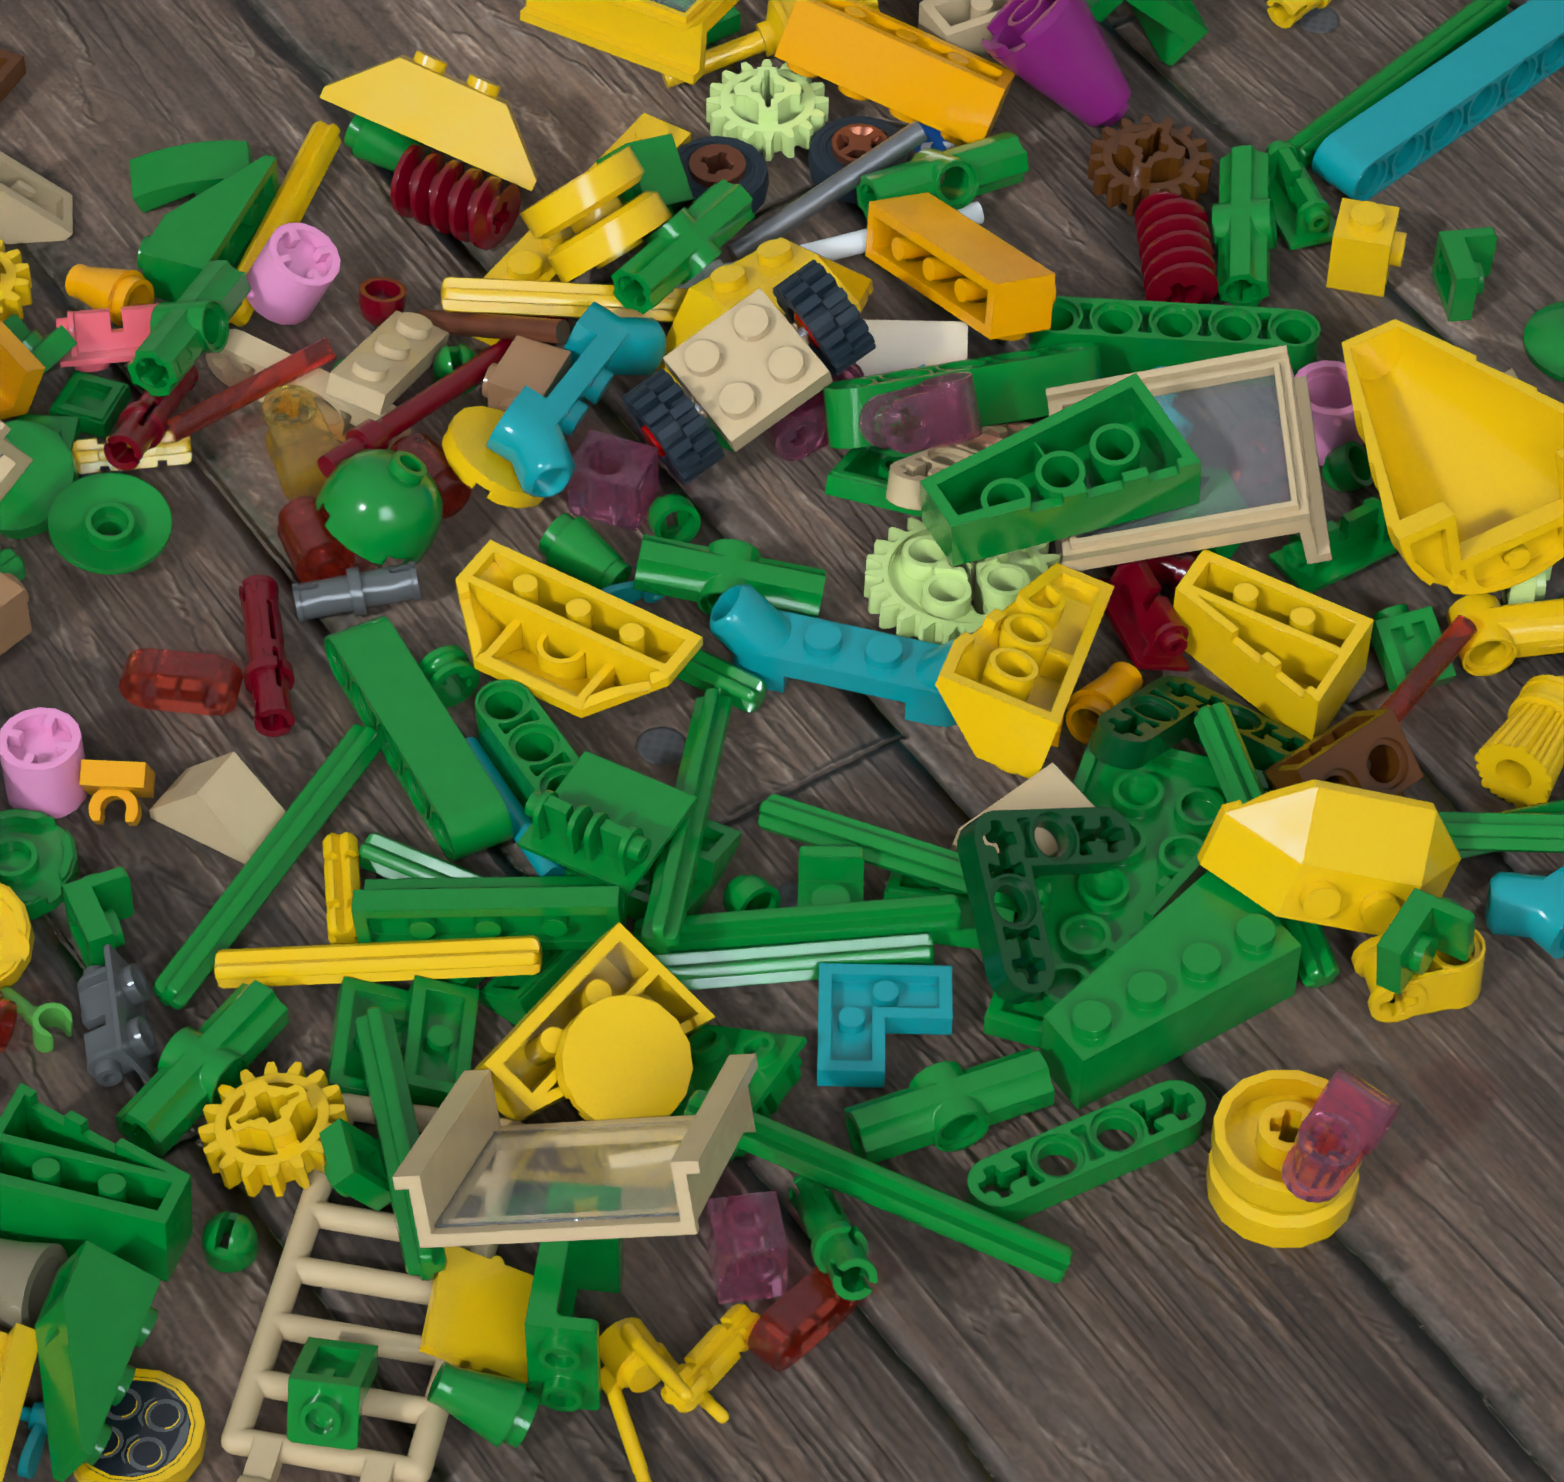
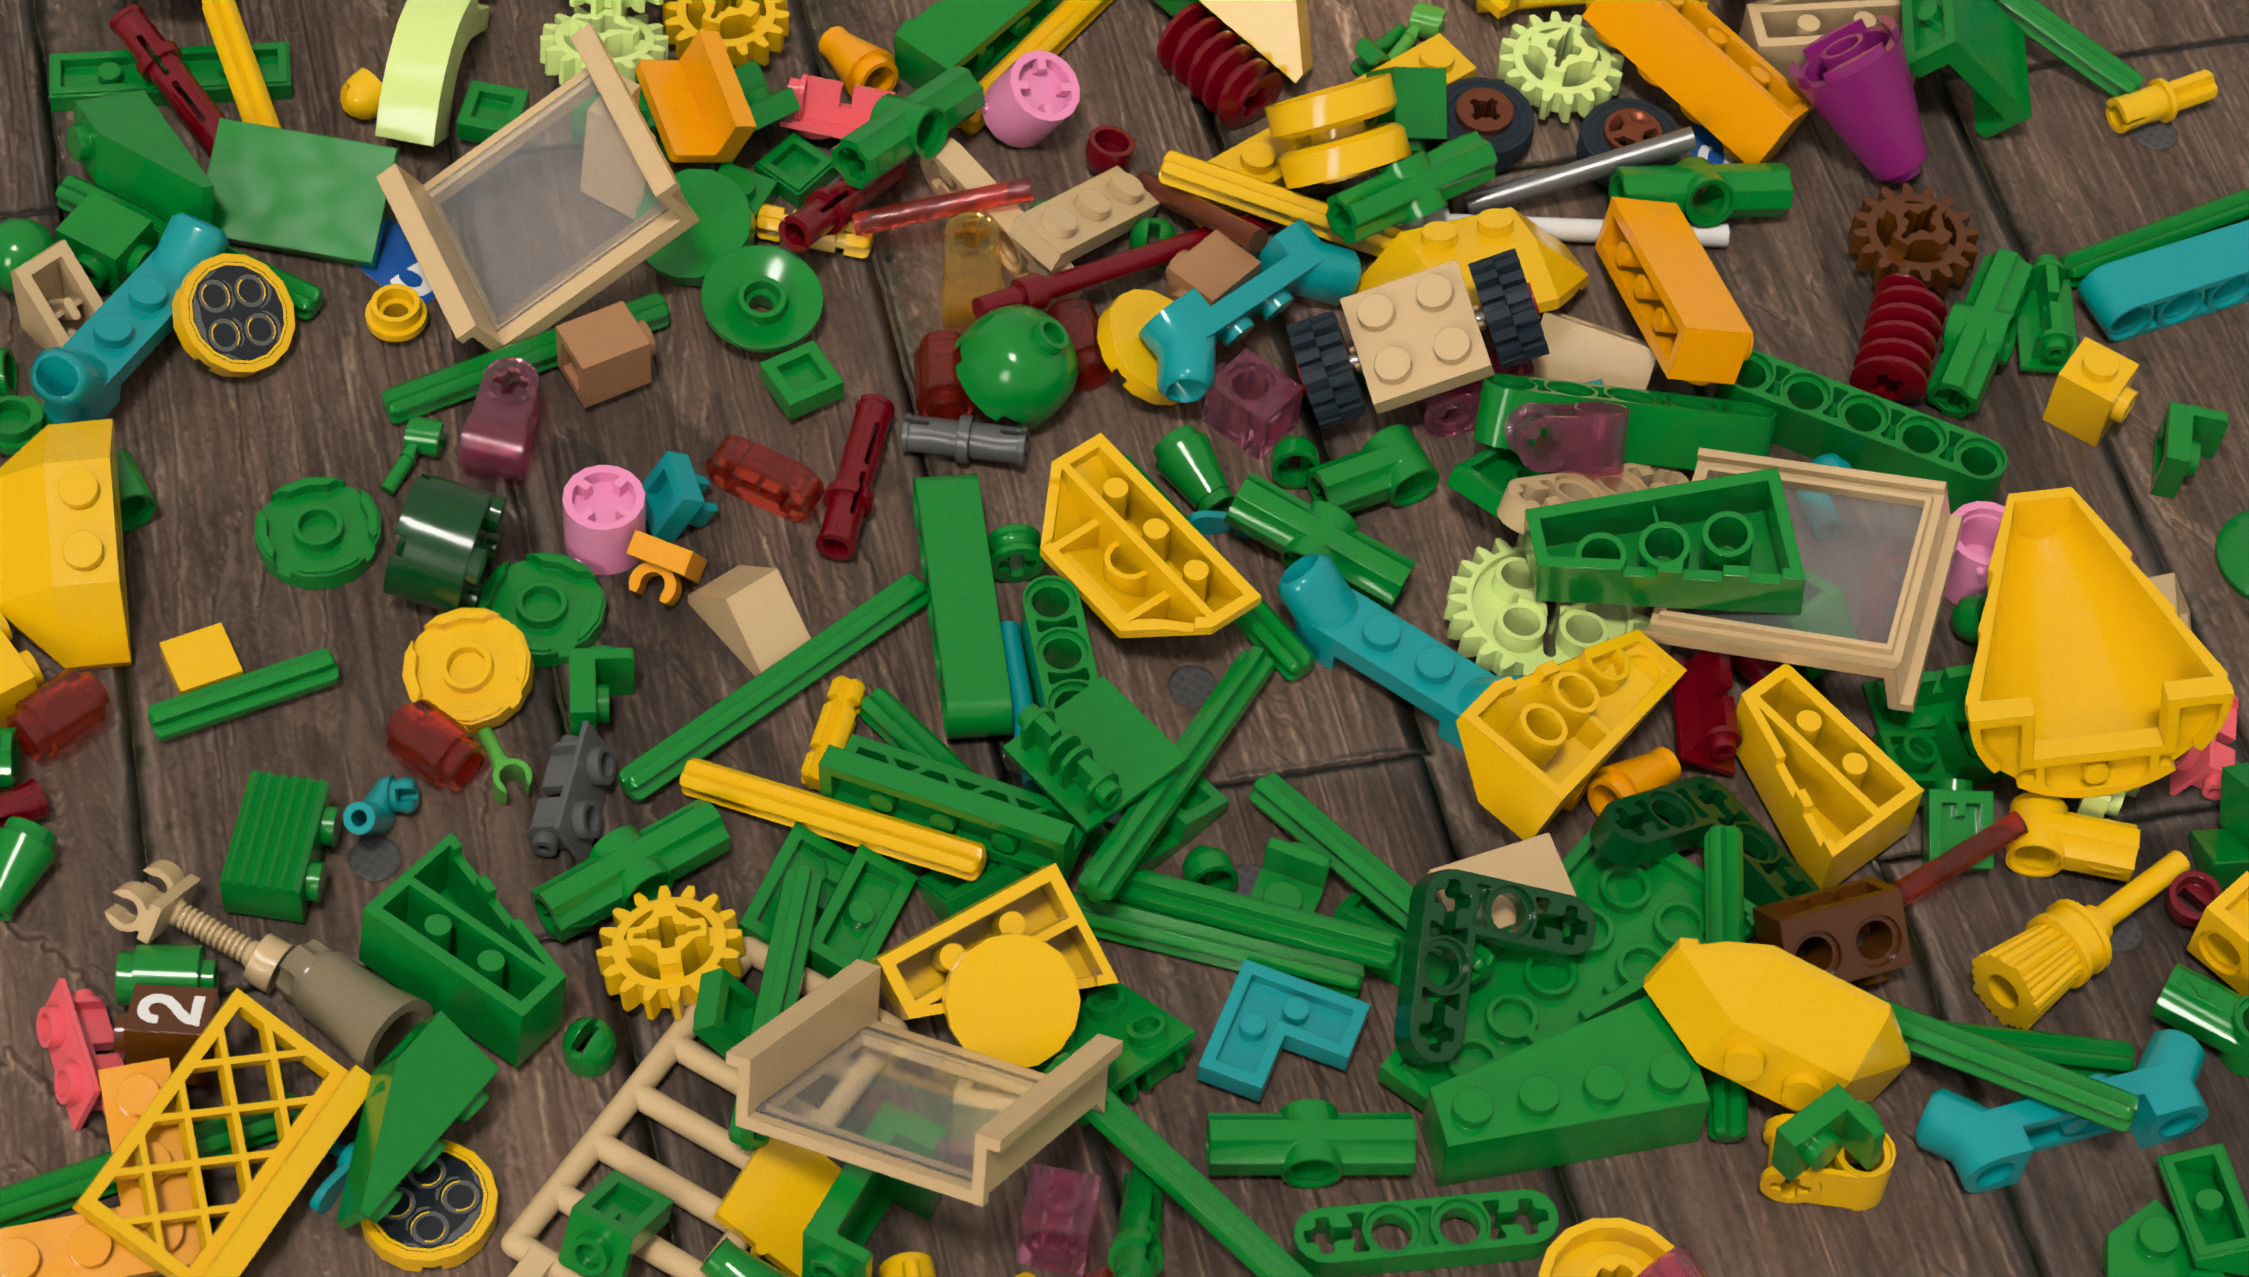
camera: 15 degrees right, 5 degrees up
none -> teal tile [642,451,719,542]
none -> green plate [759,340,844,421]
none -> green piece [1306,424,1440,514]
none -> green hand [1350,23,1407,77]
none -> bright green hand [1387,2,1447,59]
none -> green slope [1872,714,2008,792]

